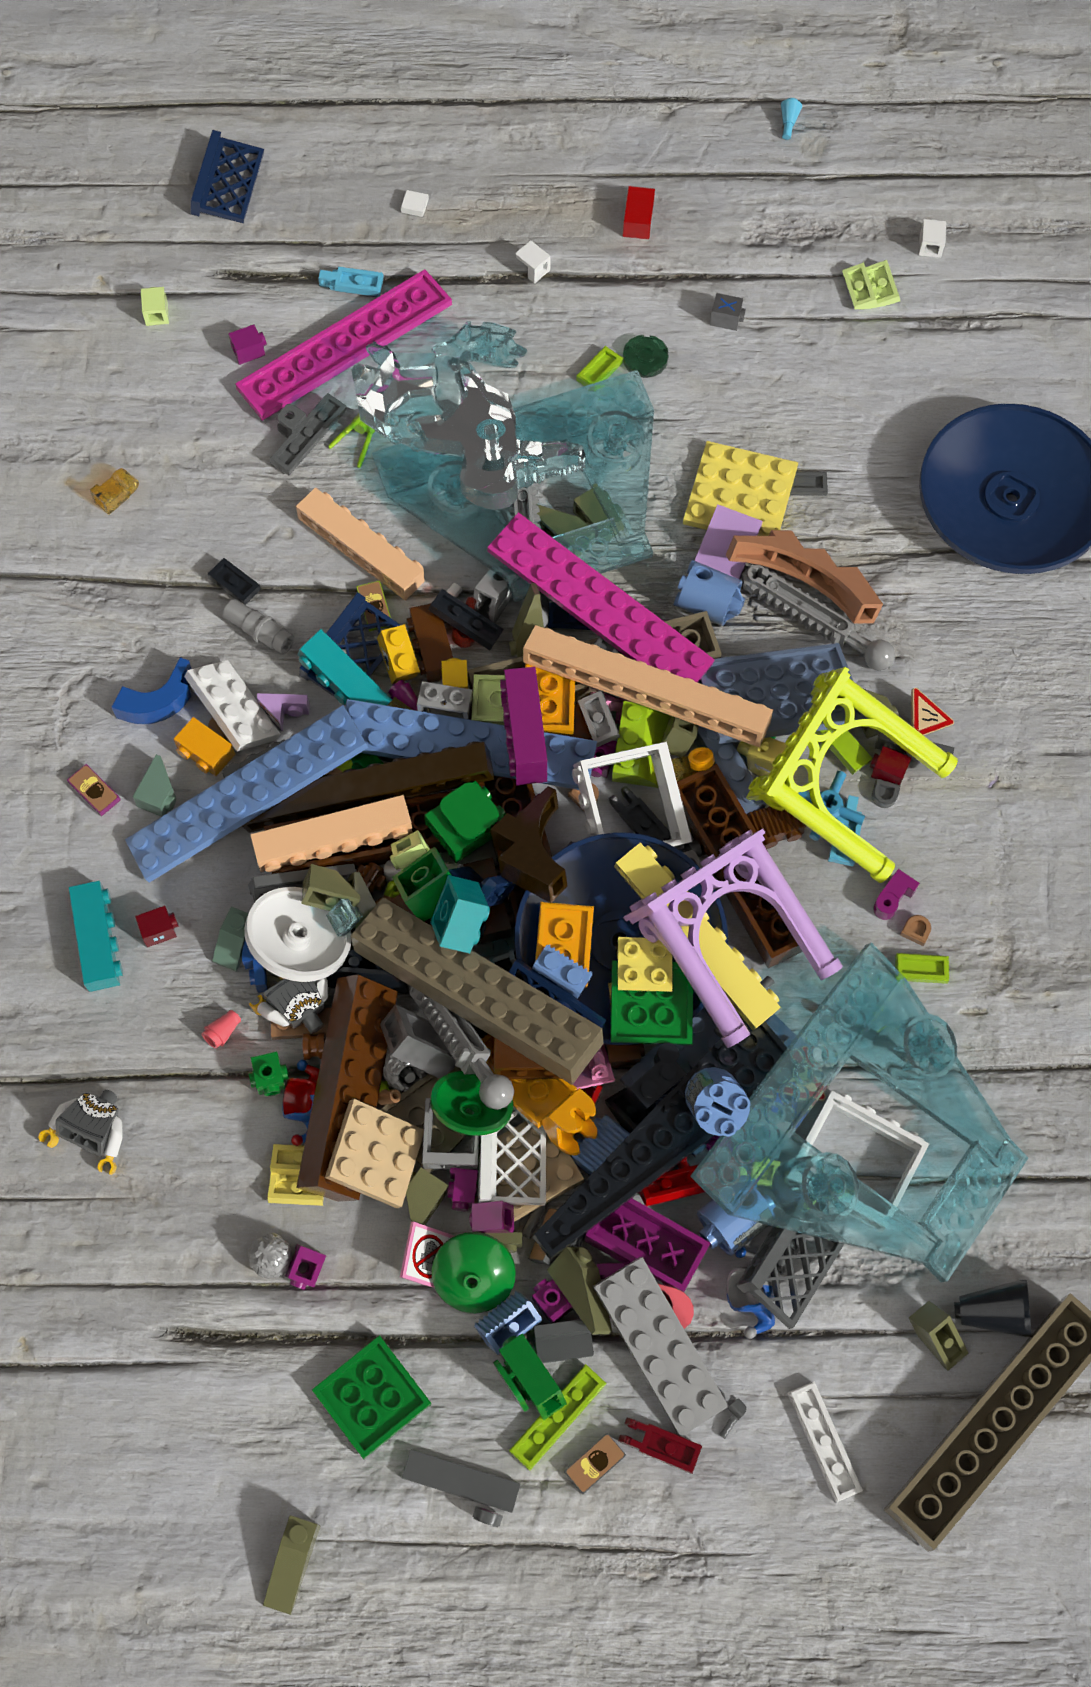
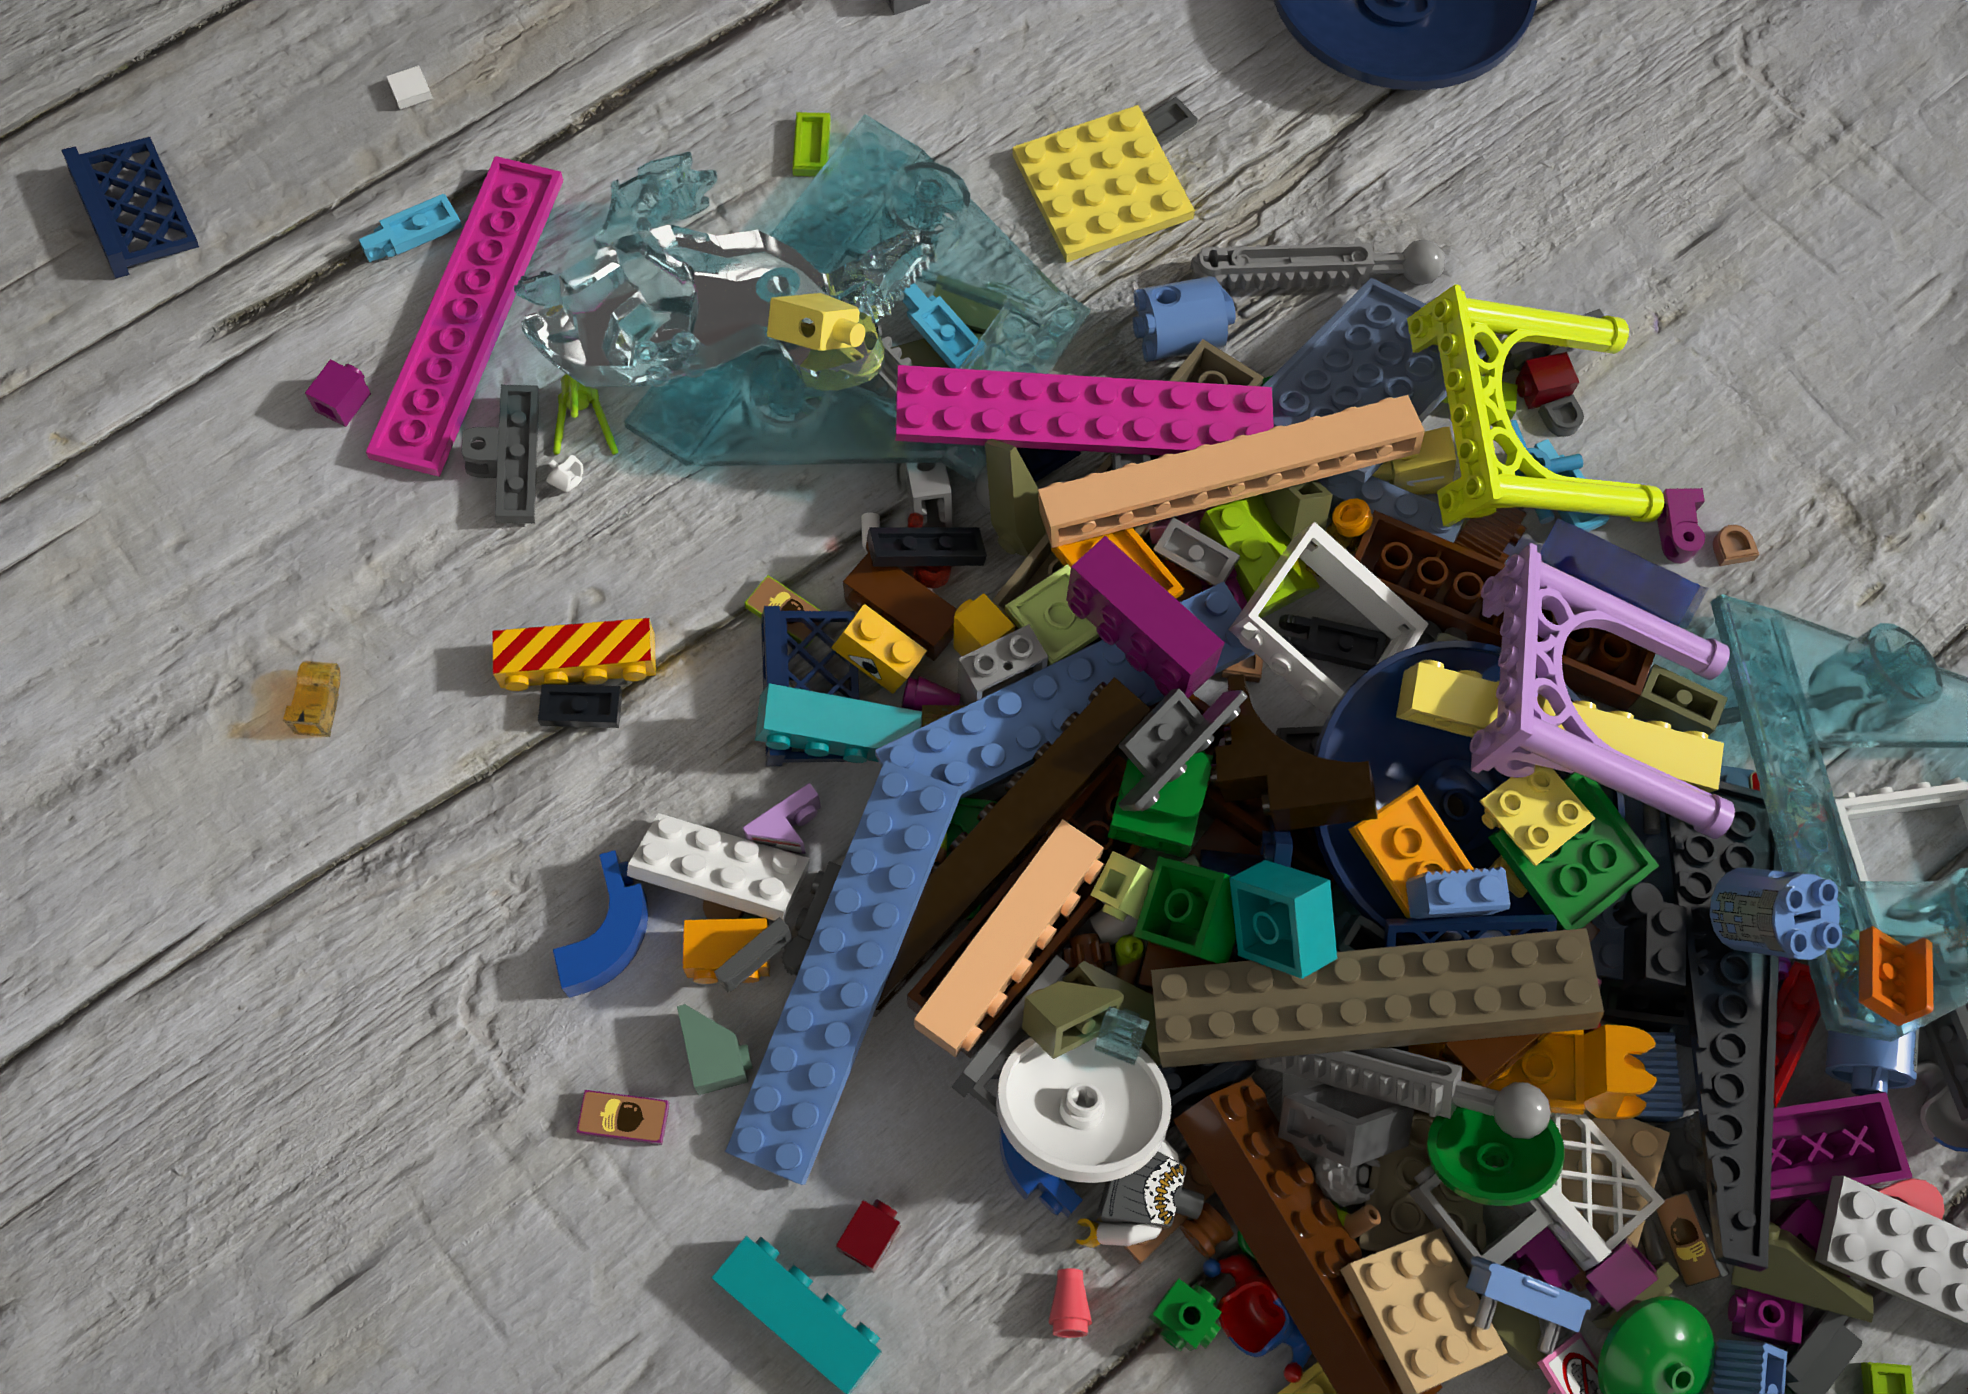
camera: 40 degrees left, 0 degrees up
yellowish green brick [141,287,169,326] -> none
sand green slope [212,906,248,972] -> none
light grey piece [223,599,295,654] -> none
light nougat brick [296,487,425,601] -> none
white panel [516,240,550,284] -> none
clear green tile [622,335,669,378] -> none
lavender tile [694,504,763,579] -> none
nougat arch [726,530,883,624] -> none
lime tile [895,953,949,984] -> none
piece [911,688,954,736] -> none
none -> yellow brick [492,618,656,691]
none -> white piece [546,455,583,492]
none -> dark grey tile [714,917,792,992]
none -> light yellow torso [767,293,865,351]
none -> medium azure hinge [903,283,985,369]
none -> dark grey bracket [1118,688,1248,811]
none -> medium blue piece [1466,1256,1591,1355]
none -> clear blue wedge [1540,518,1709,629]
none -> olive brick [1626,664,1728,737]
none -> orange bracket [1859,926,1934,1026]

